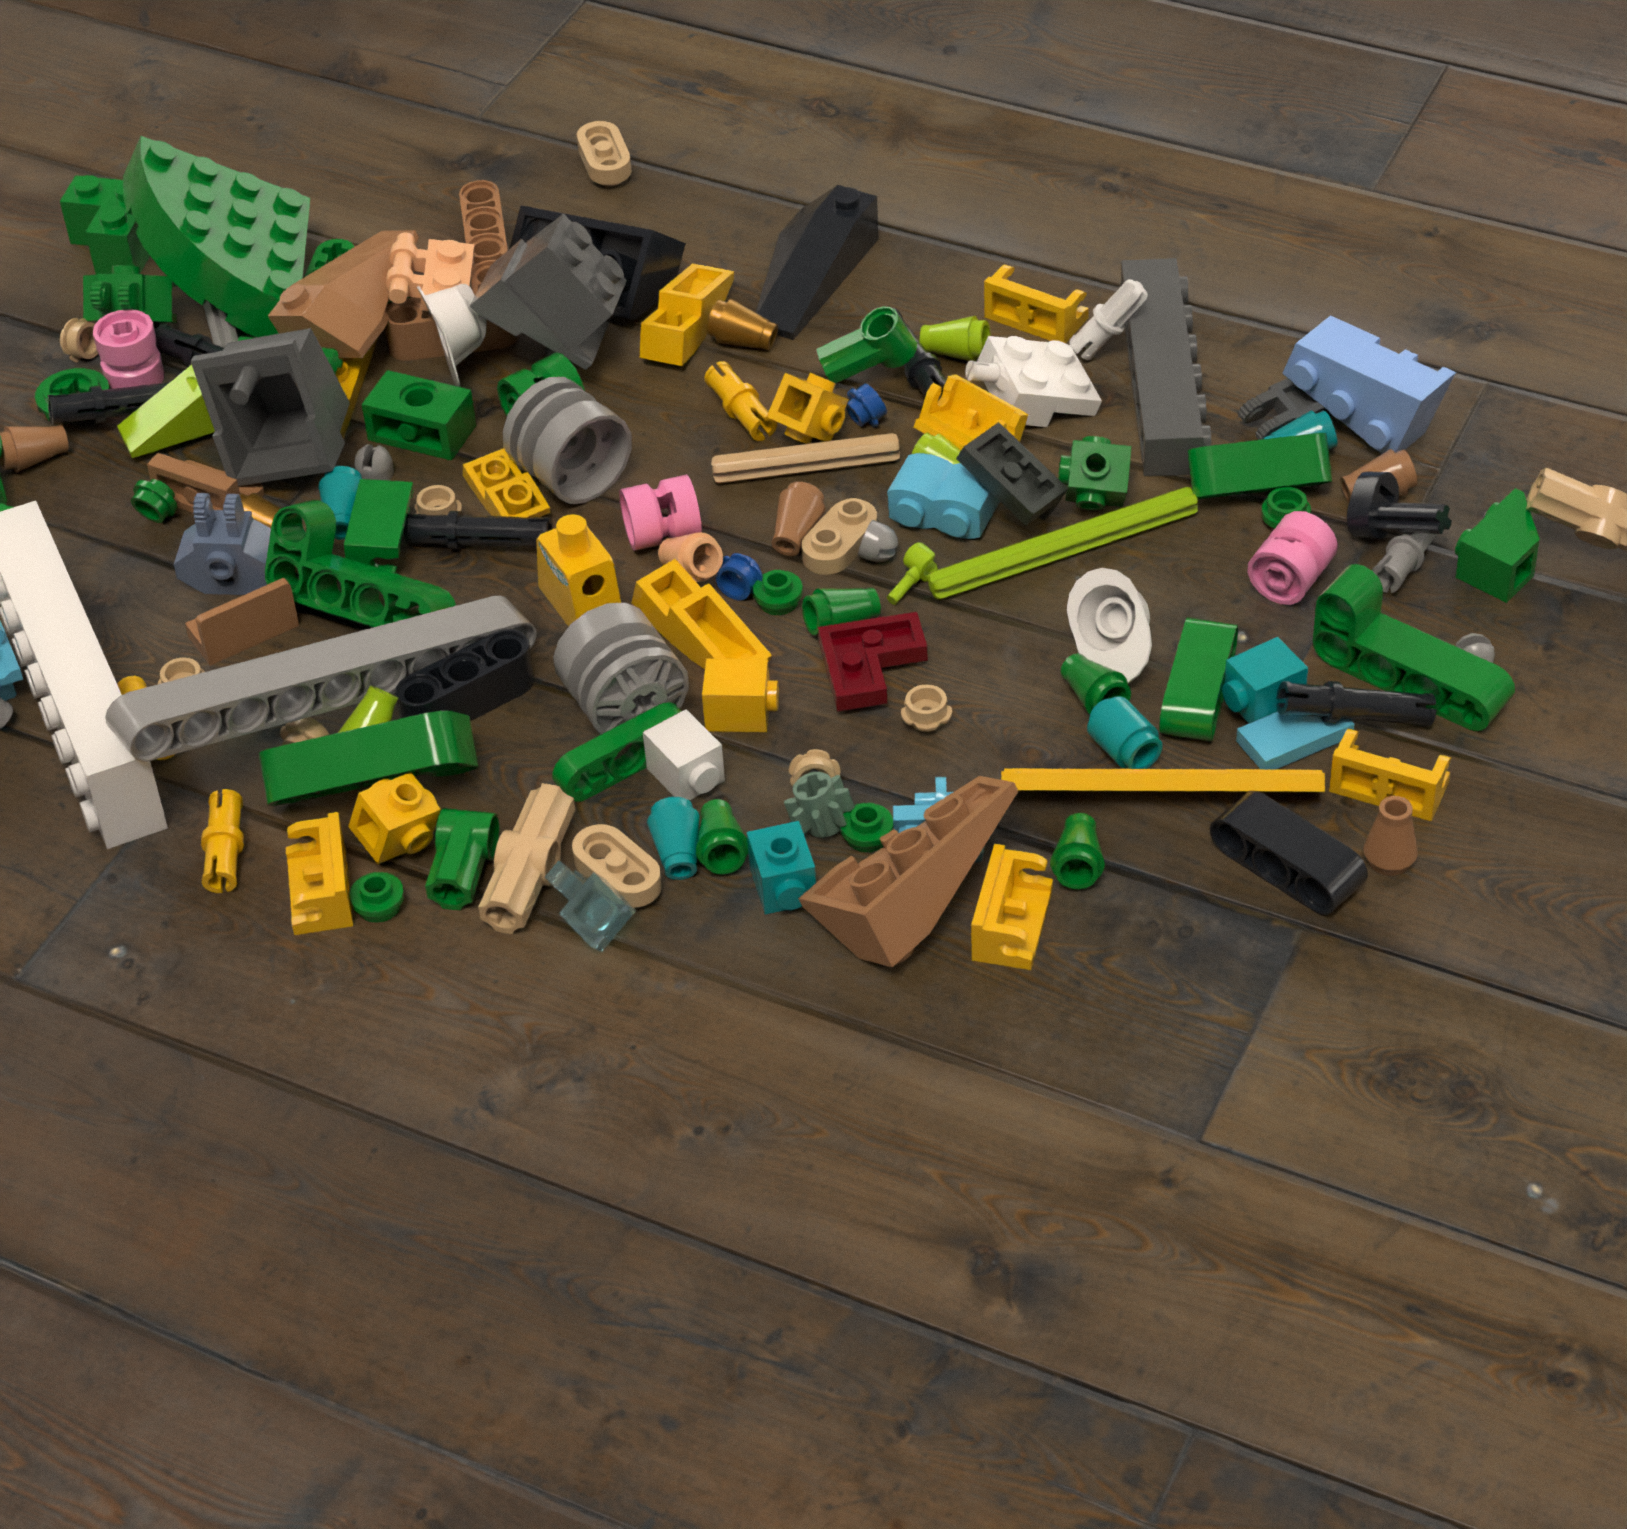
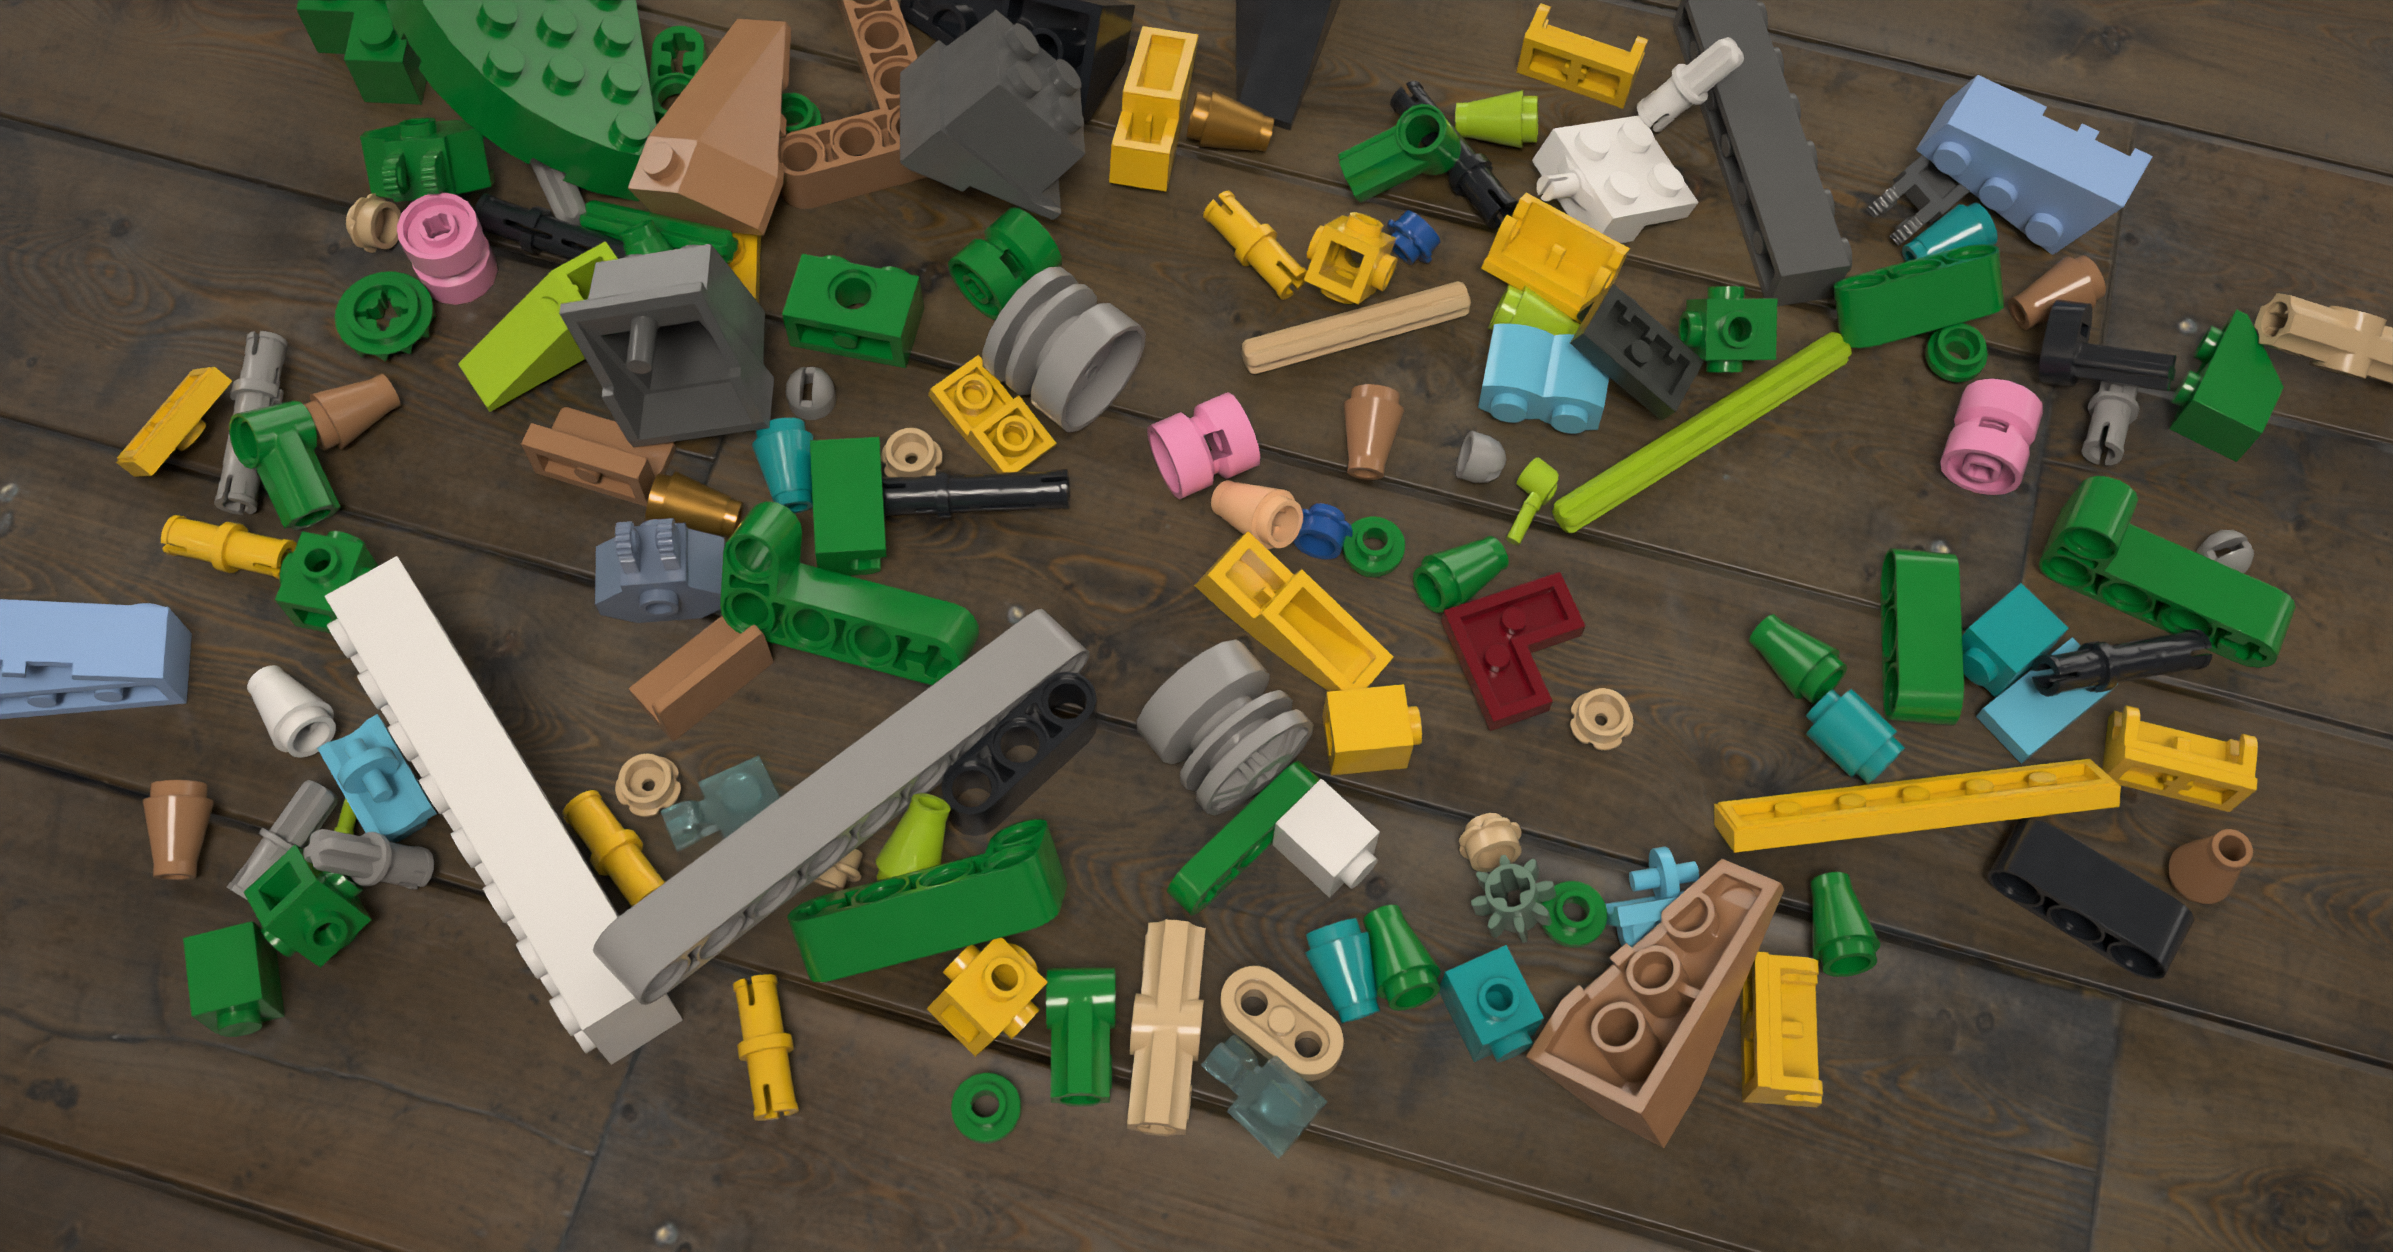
camera: 15 degrees left, 20 degrees up
black pin [47,382,170,425] -> none
green plate [130,479,178,523] -> none
yellow hinge [286,812,353,935] -> none
light nougat plate [386,233,474,311] -> none
white piece [417,284,487,387] -> none
yellow torso [536,514,621,627] -> none
tan plate [802,498,877,575] -> none
white piece [1067,568,1152,683] -> none

